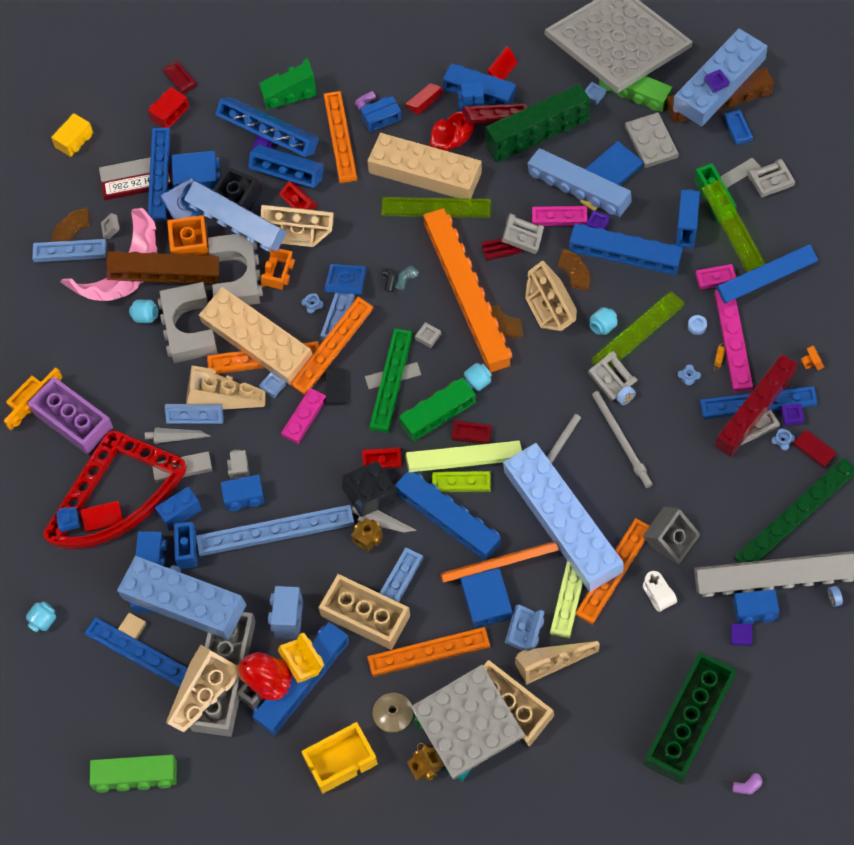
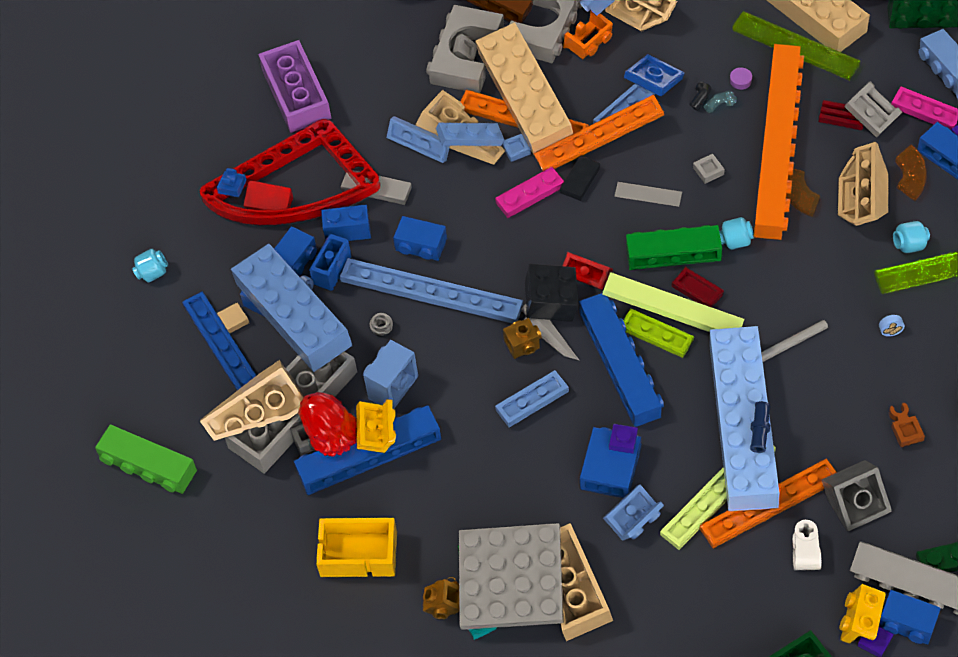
camera: 30 degrees right, 5 degrees down
light orange bracket [4,368,62,430] -> none
medium azure head [129,300,158,323] -> none
light grey bar [145,427,210,444] -> none
light grey brick [227,450,249,480] -> none
medium blue plate [302,294,323,314] -> none
tan brick [319,574,410,650] -> none
orange tile [367,627,490,677] -> none
green tile [369,329,413,433] -> none
dark tan dish [372,693,414,733] -> none
orange tile [440,542,558,583] -> none
tan wedge [515,641,600,685] -> none
light grey plate [588,351,637,401] -> none
light grey bar [592,391,653,488] -> none
none -> light grey plate [370,313,393,336]
none -> medium blue plate [436,123,504,146]
none -> light grey plate [452,34,477,61]
none -> dark purple plate [609,424,638,454]
none -> medium lavender tile [730,68,752,90]
none -> dark blue pin [750,401,771,453]
none -> yellow bracket [840,584,886,643]
none -> dark orange plate [889,403,925,447]

